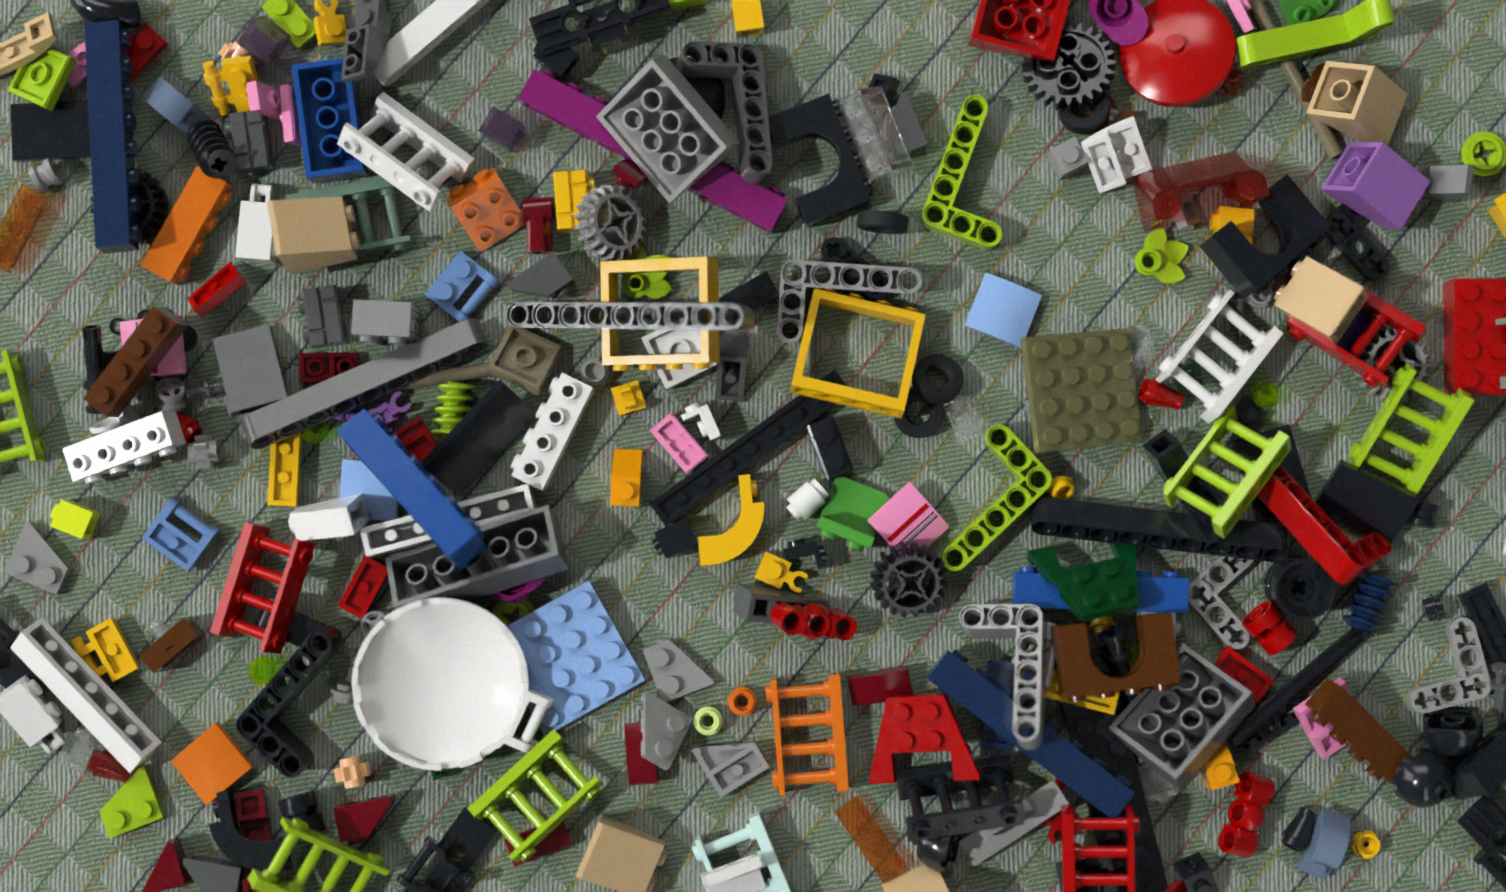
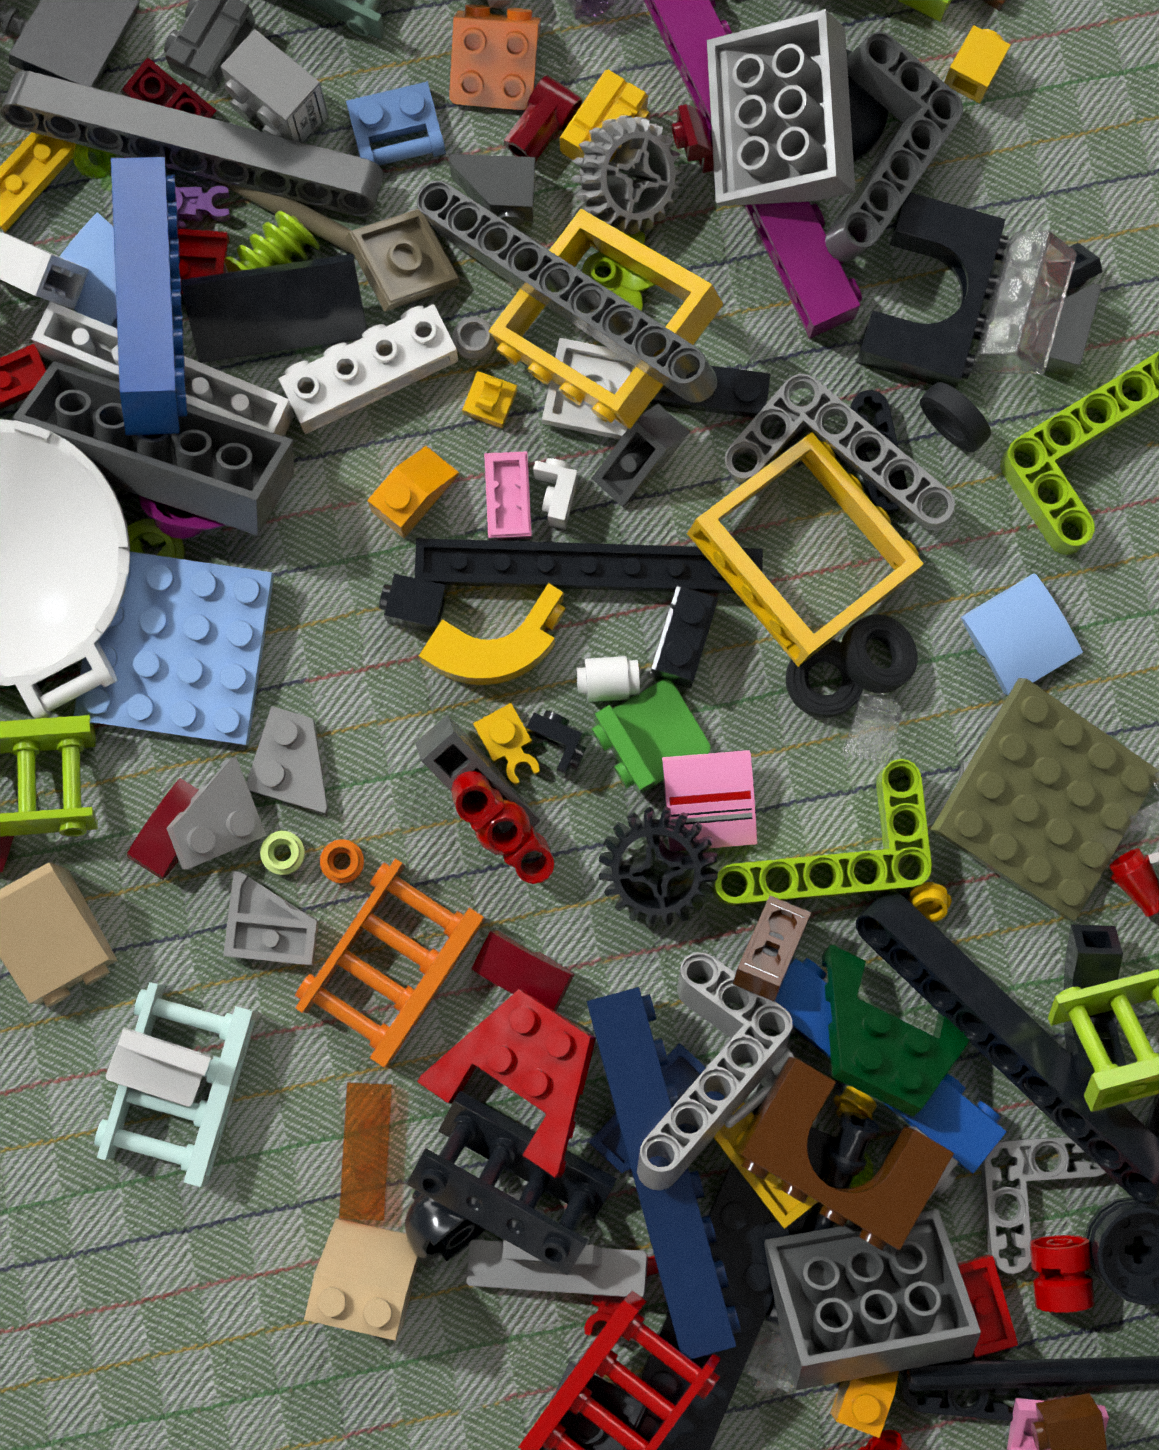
camera: 35 degrees right, 5 degrees down
none -> piece [733,896,811,1002]

